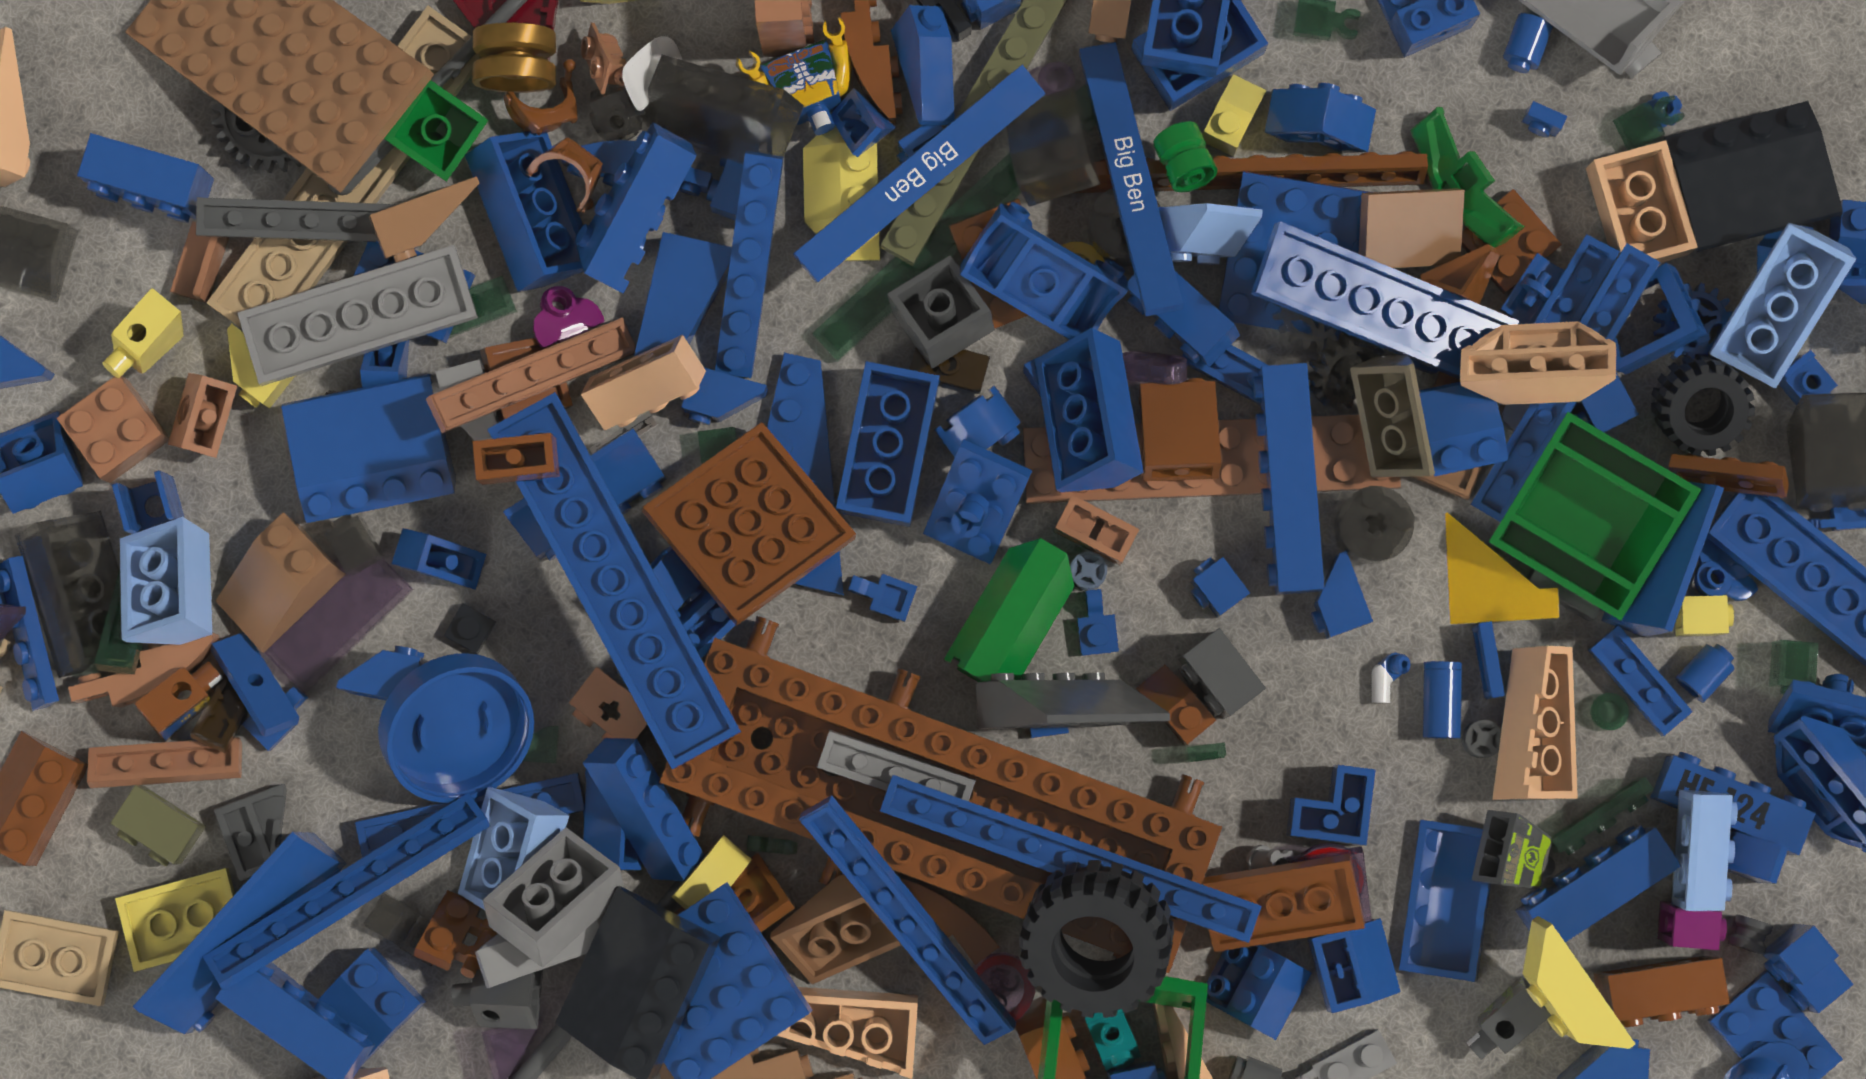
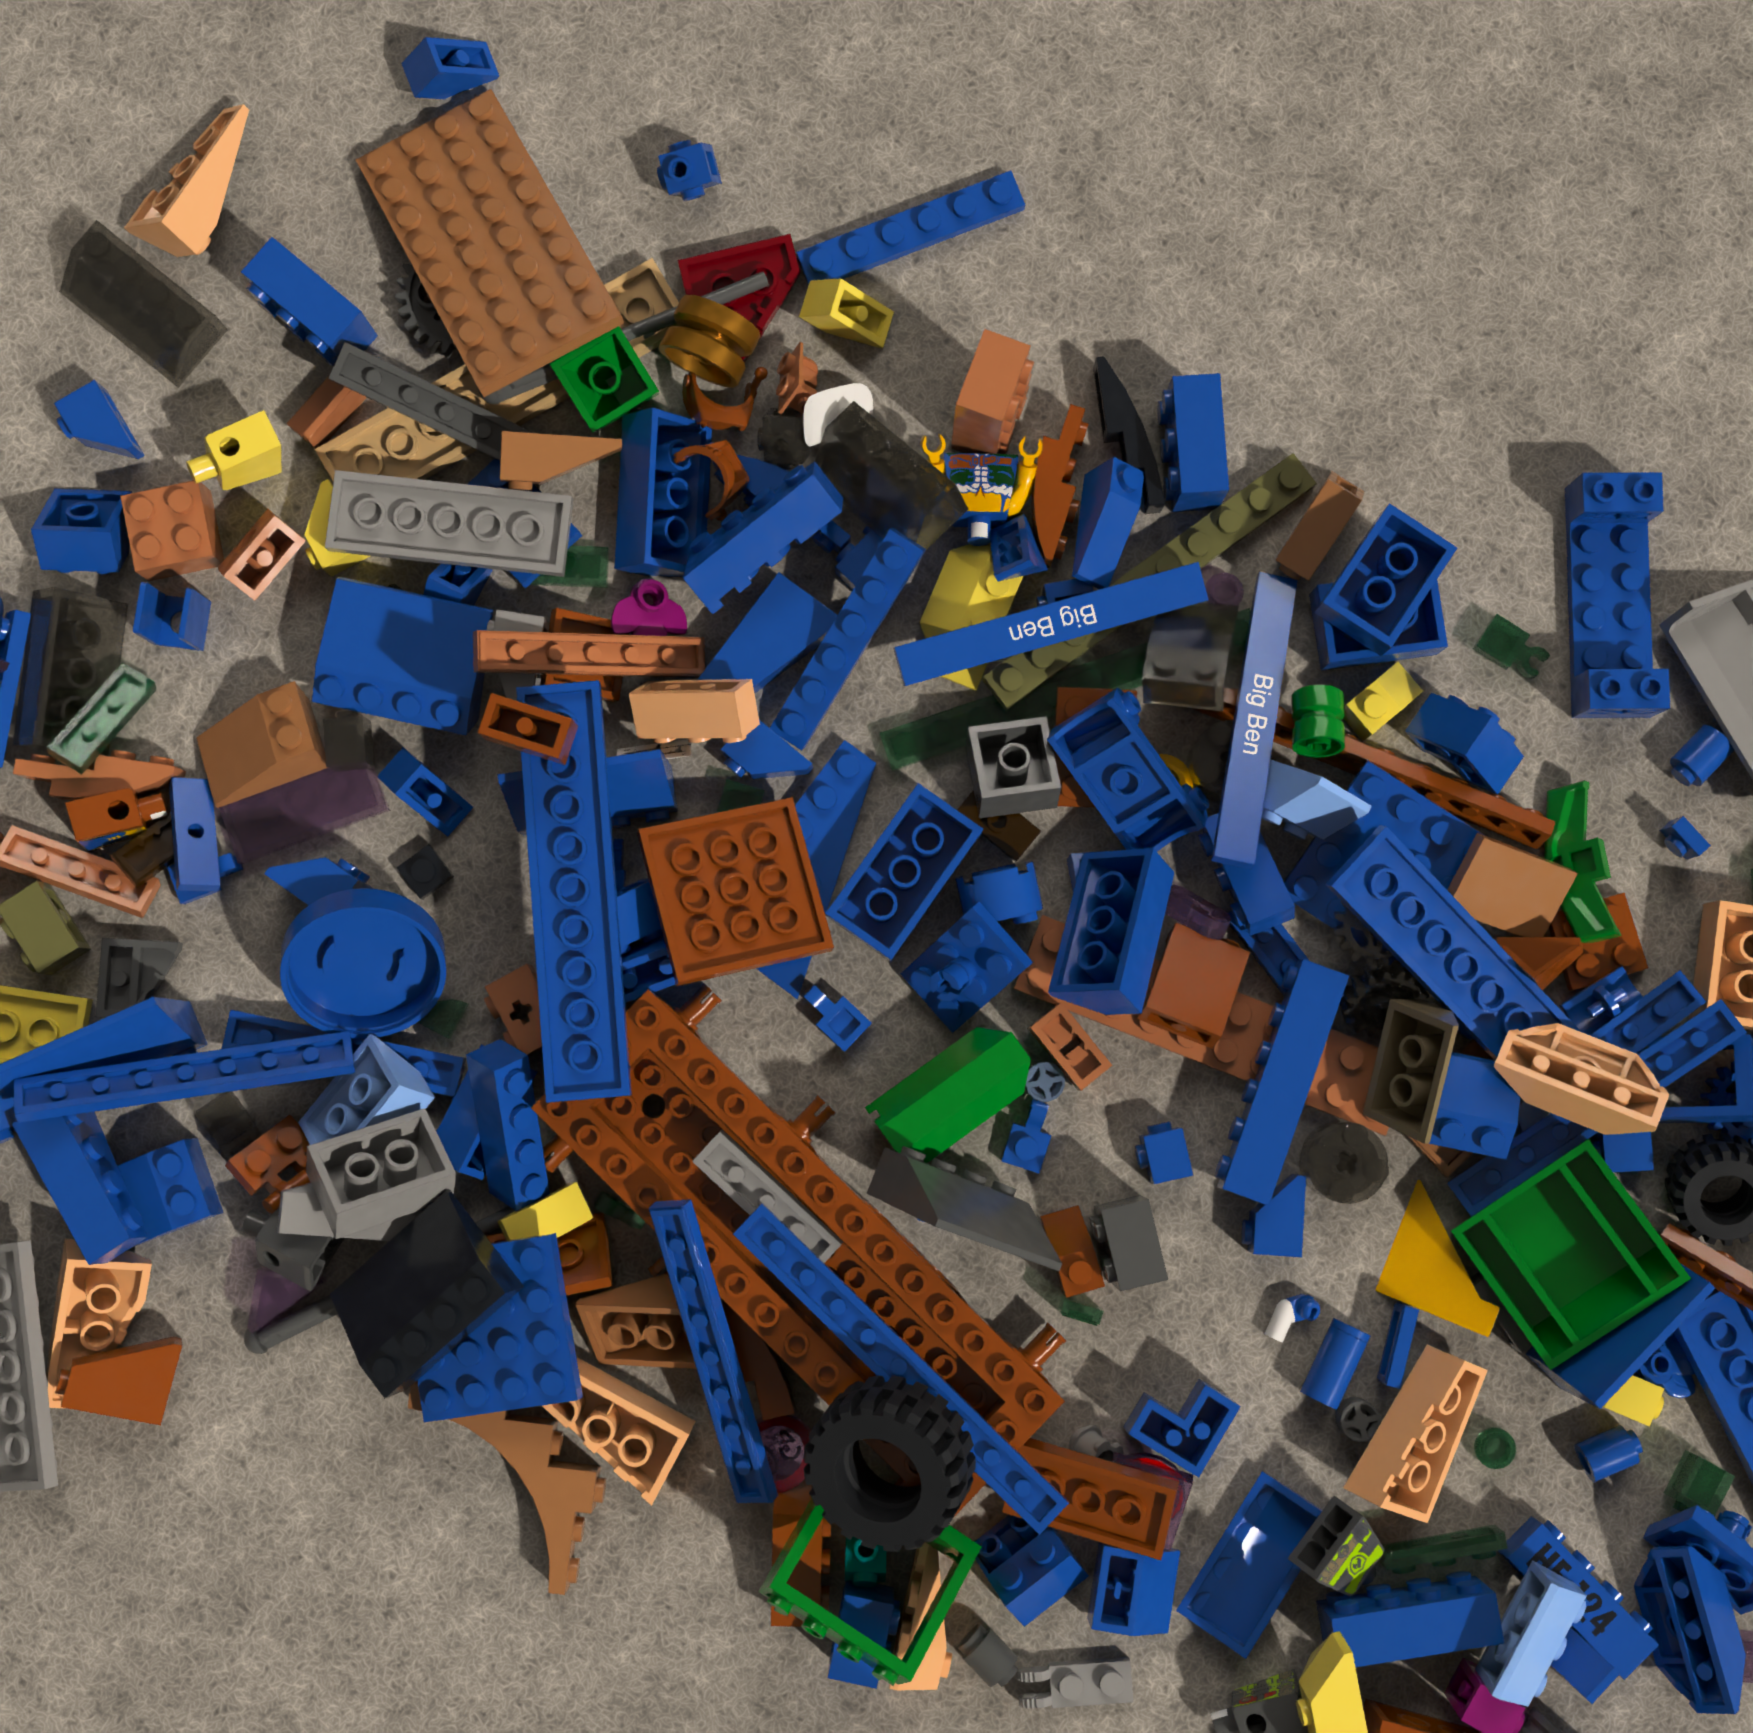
camera: 25 degrees right, 0 degrees up
light blue slope [120,517,212,645] -> none
blue plate [1588,625,1693,736] -> none

